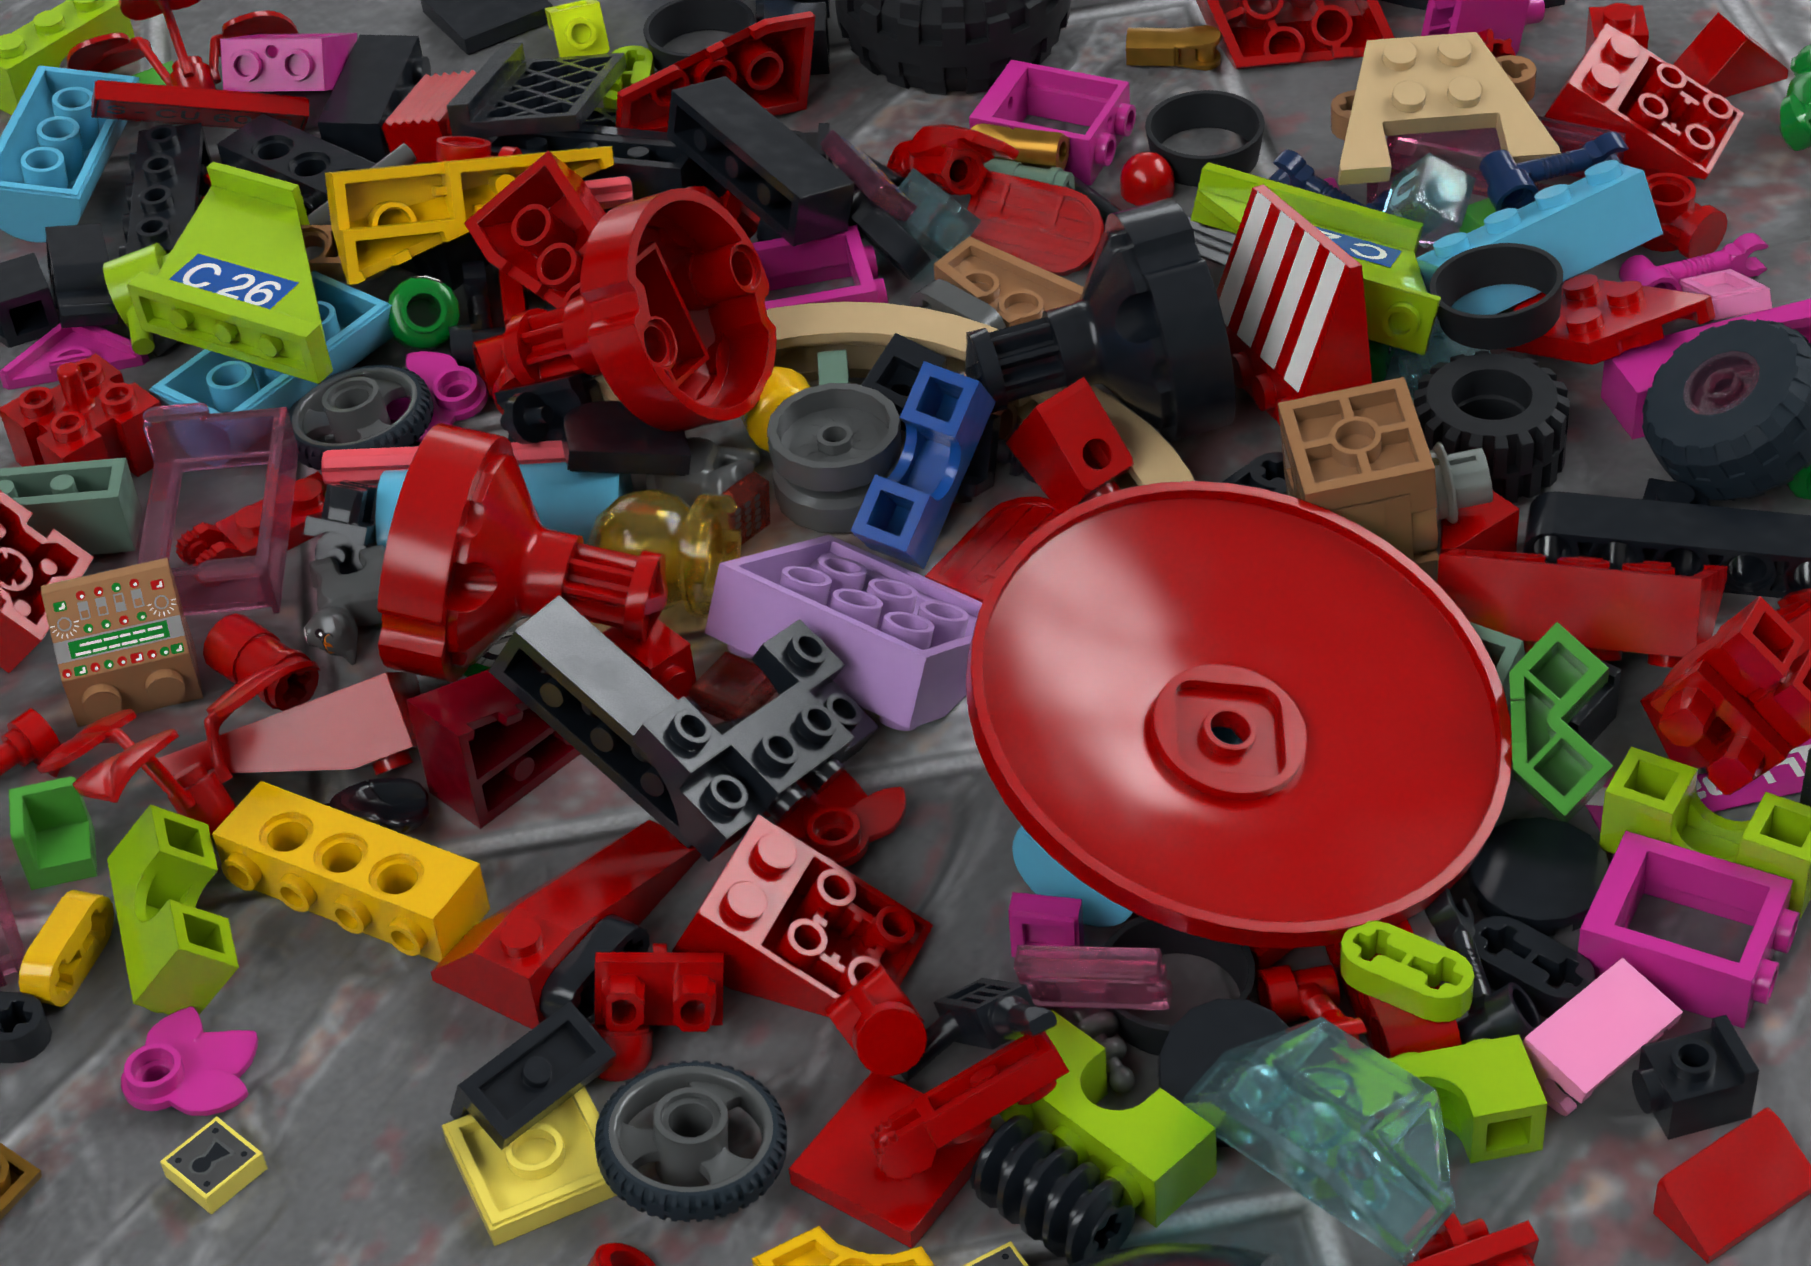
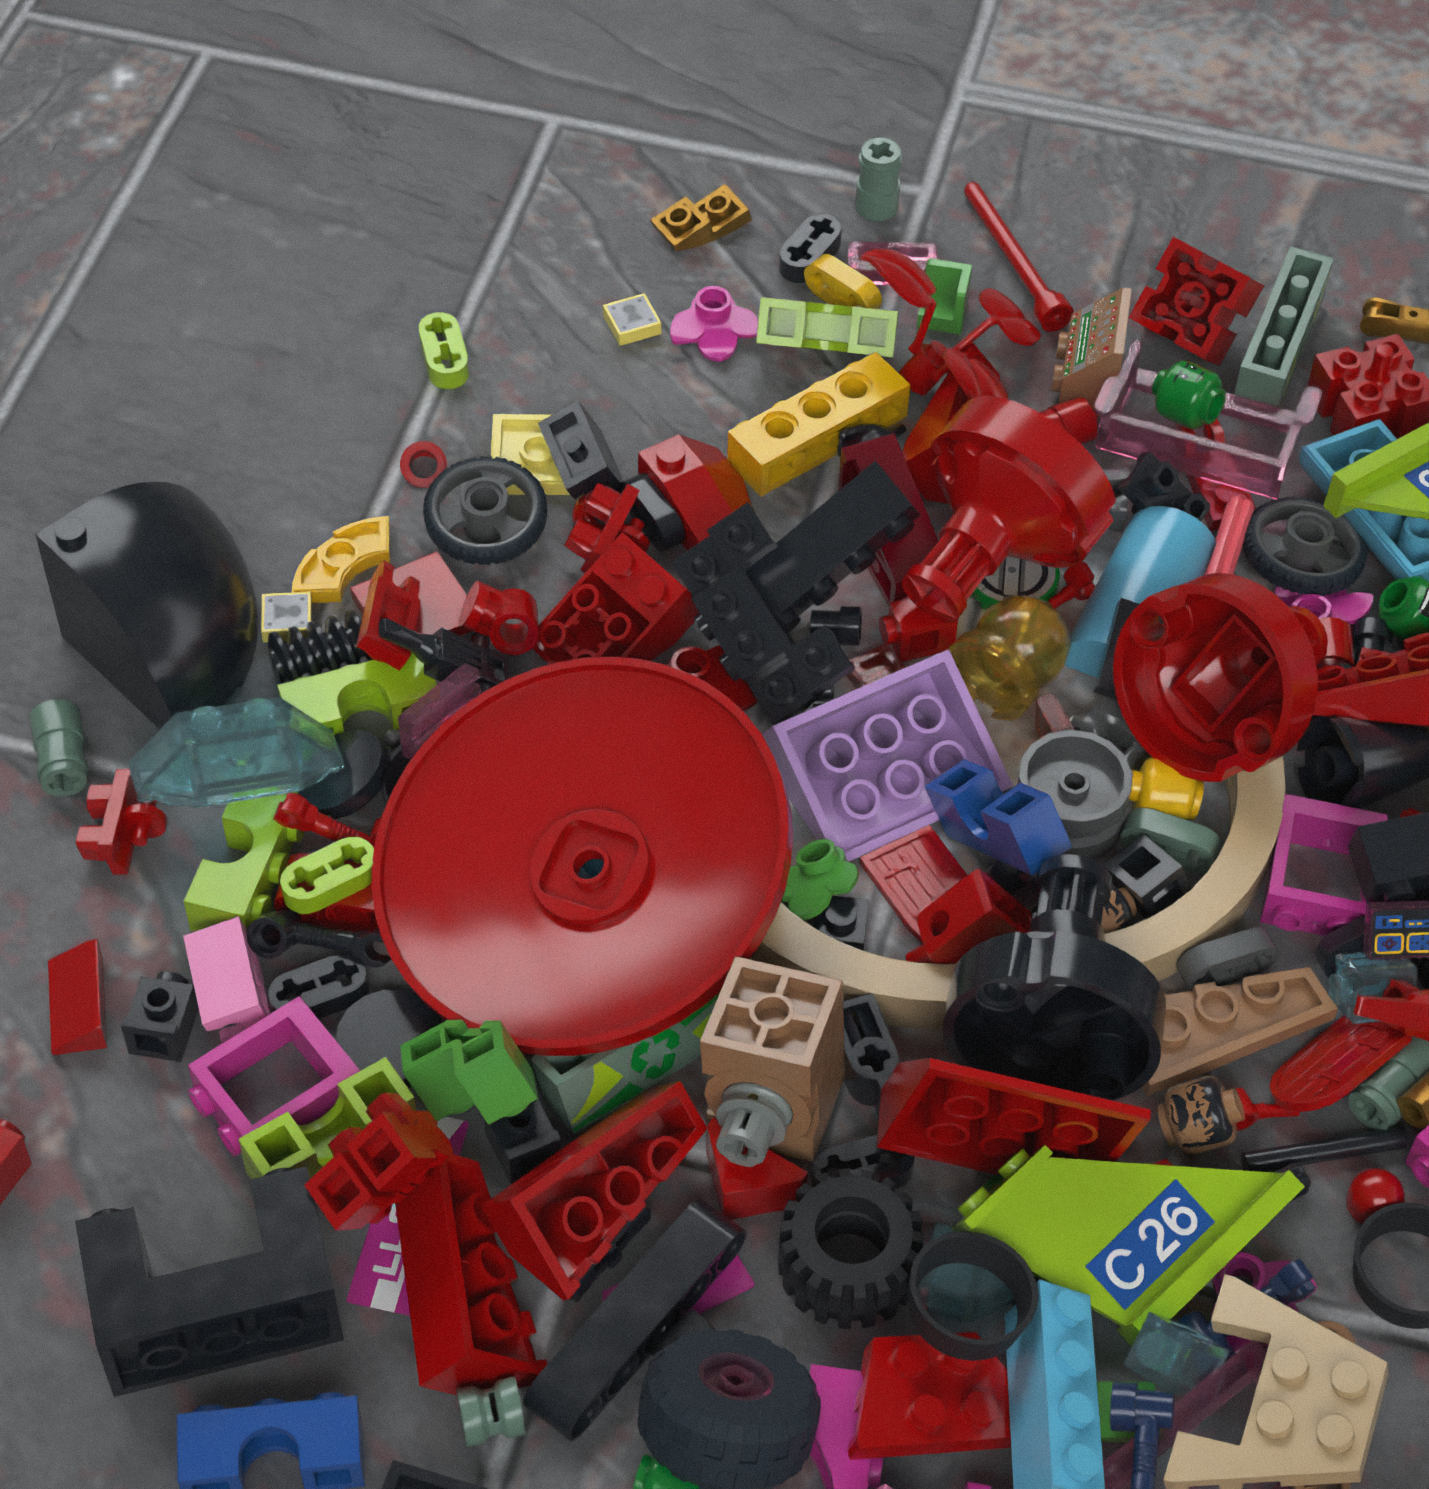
camera: 110 degrees right, 10 degrees up
none -> green head [1152,360,1226,429]

